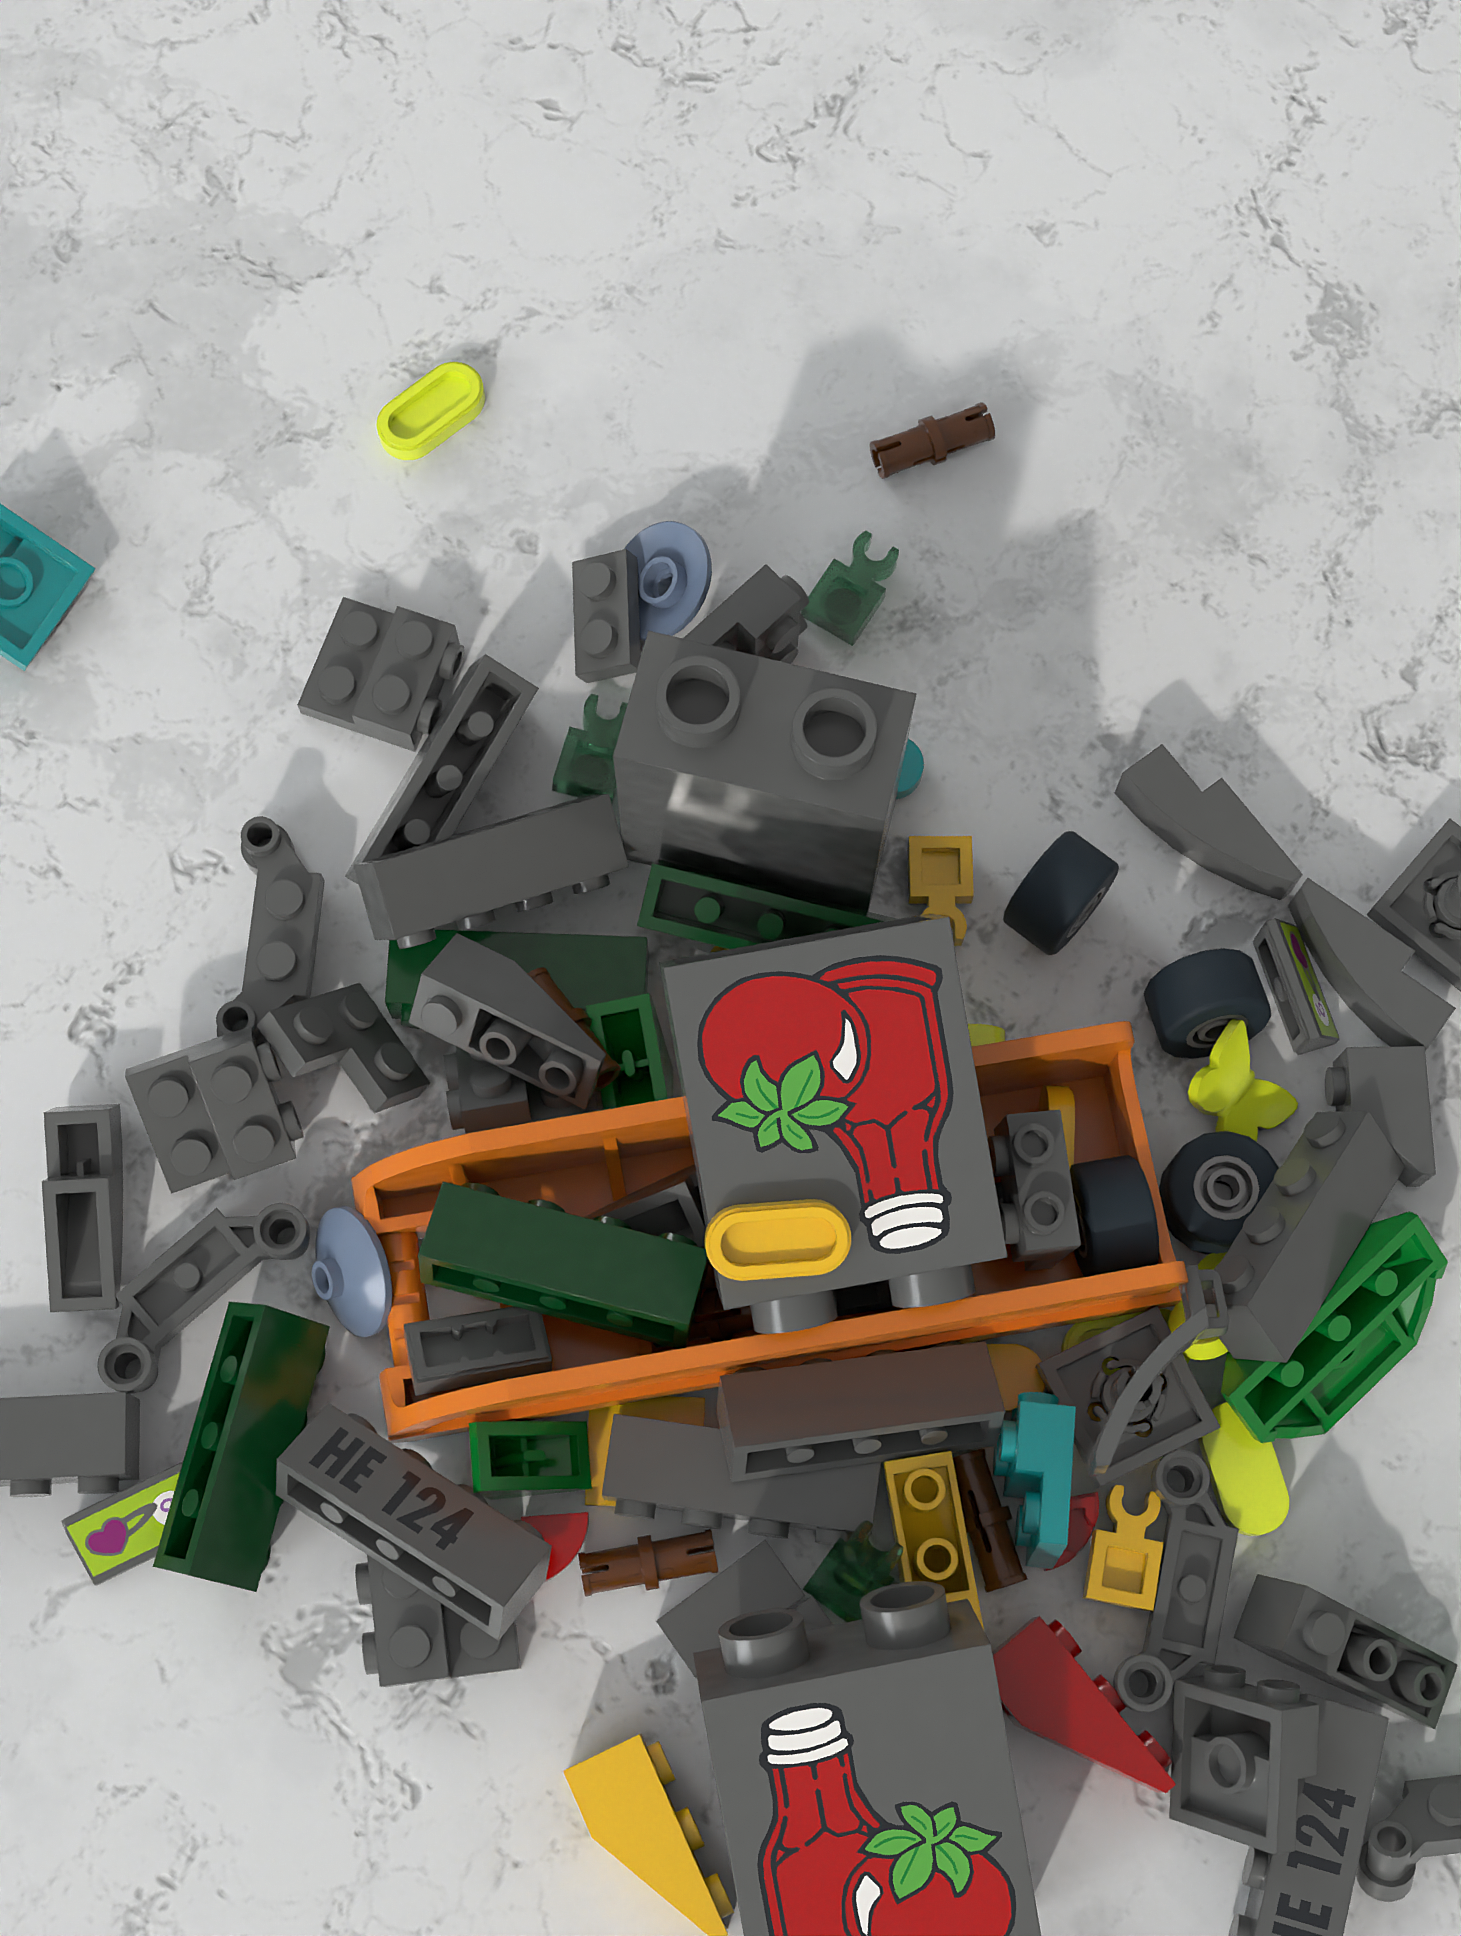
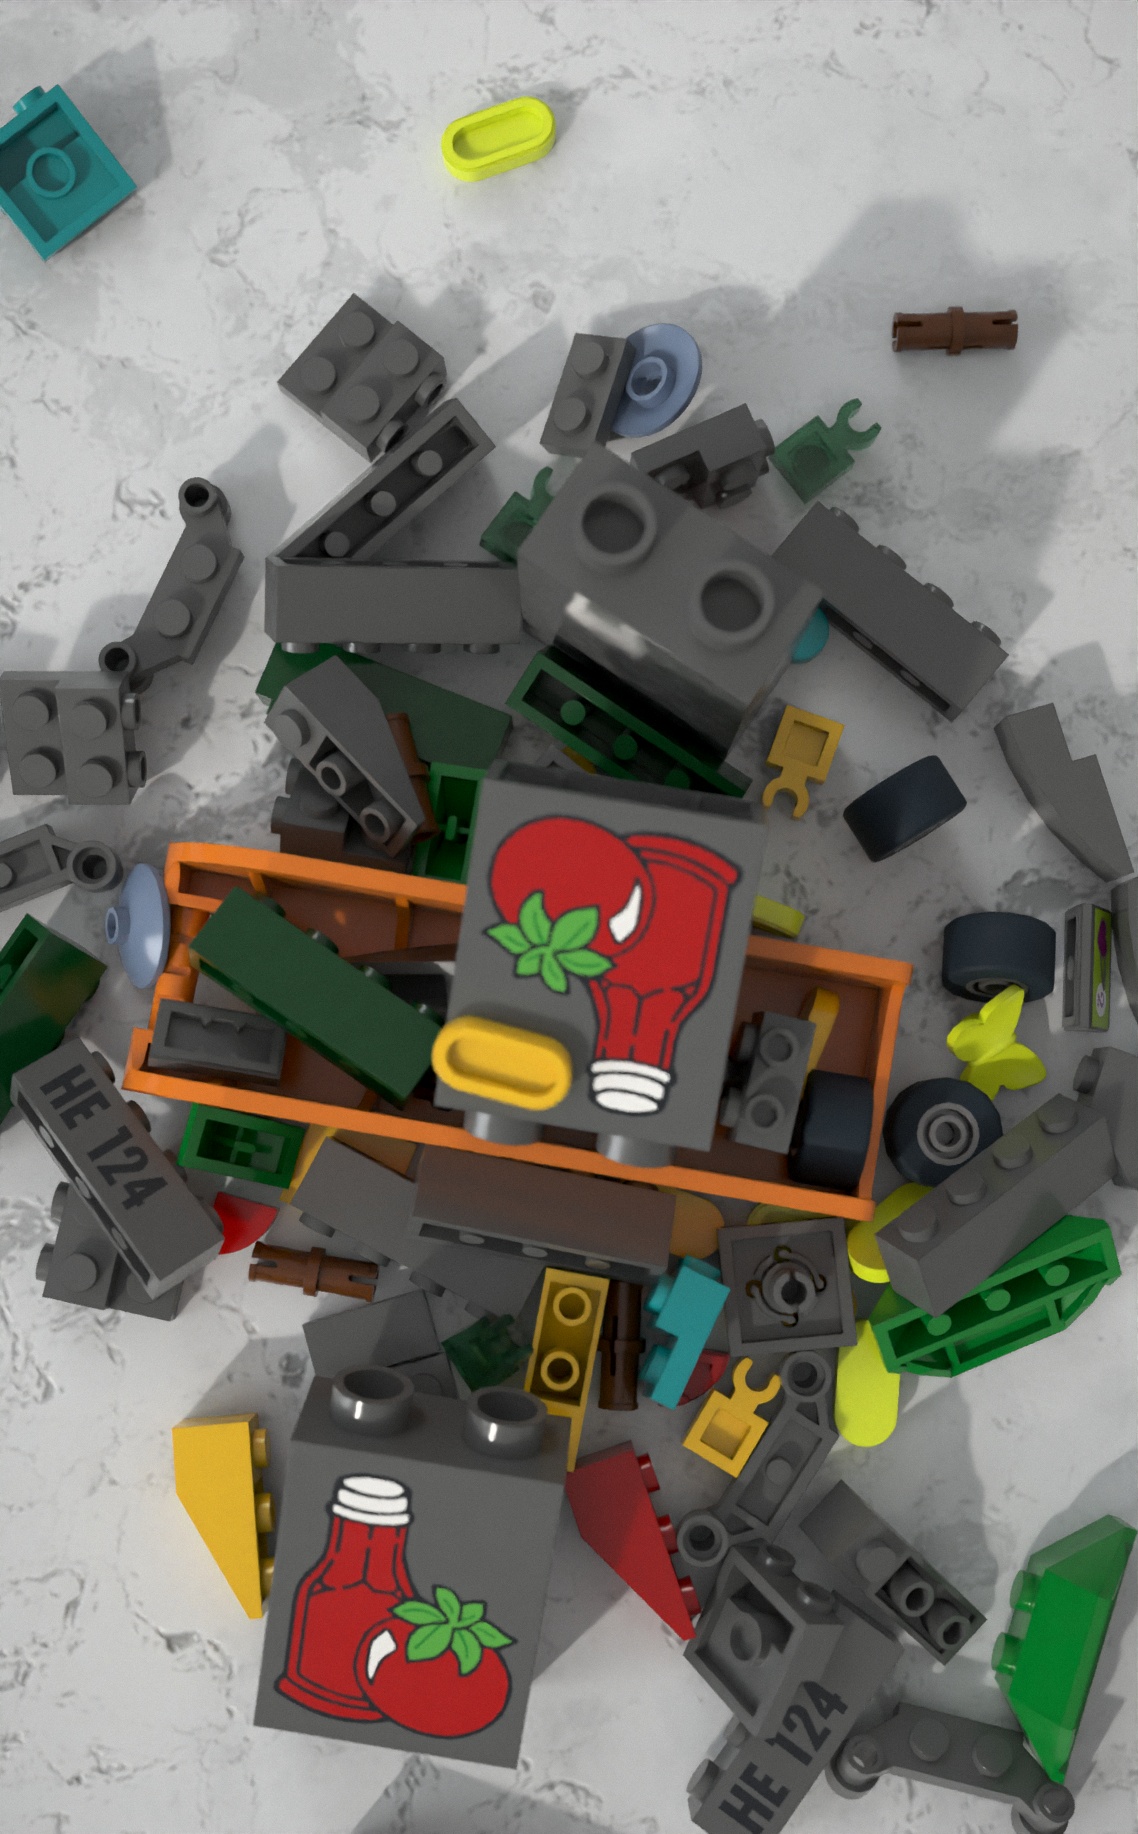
camera: 20 degrees right, 10 degrees up
dark grey plate [257,983,431,1113] -> none
dark grey sword [1087,1265,1229,1477] -> none
none -> dark grey brick [771,501,1009,723]

